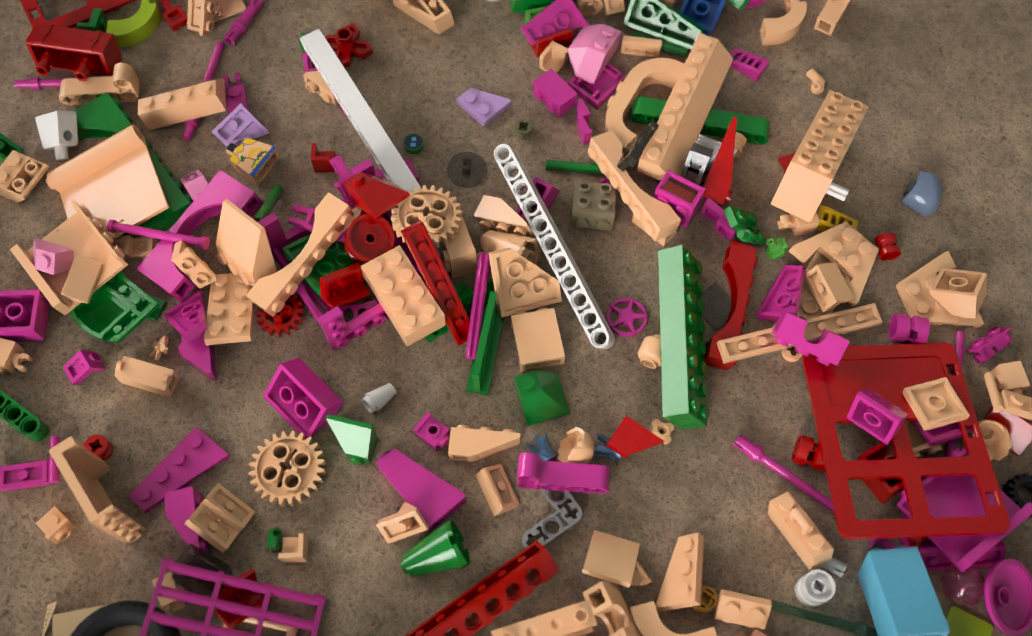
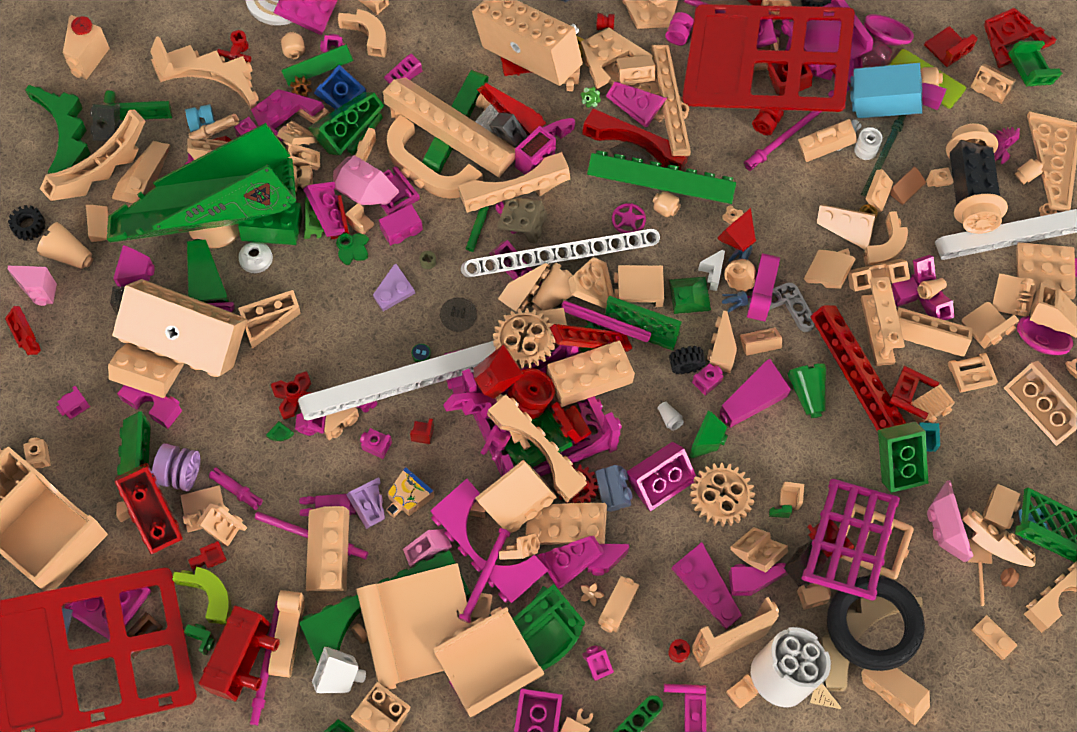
camera: 80 degrees left, 0 degrees up
bright pink slope [33,239,73,275] -> none
light nougat slope [61,255,103,304] -> none
green piece [254,185,283,222] -> none
light nougat slope [376,502,429,544] -> none
dark pink slope [576,98,592,145] -> none
clear smoke wing [617,121,659,171] -> none
green plate [723,206,766,245] -> none
dark pink arch [771,309,850,366] -> none
light nougat arm [806,68,825,95] -> none
dark pink slope [846,388,908,445] -> none
light nougat tile [902,377,969,431] -> none
none -> green plate [336,233,369,265]
none -> dark pink brick [360,428,392,459]
none -> sand blue brick [595,465,632,512]
none -> black tyre [669,346,706,375]
none -> white slope [698,250,725,291]
none -> white brick [751,627,831,707]

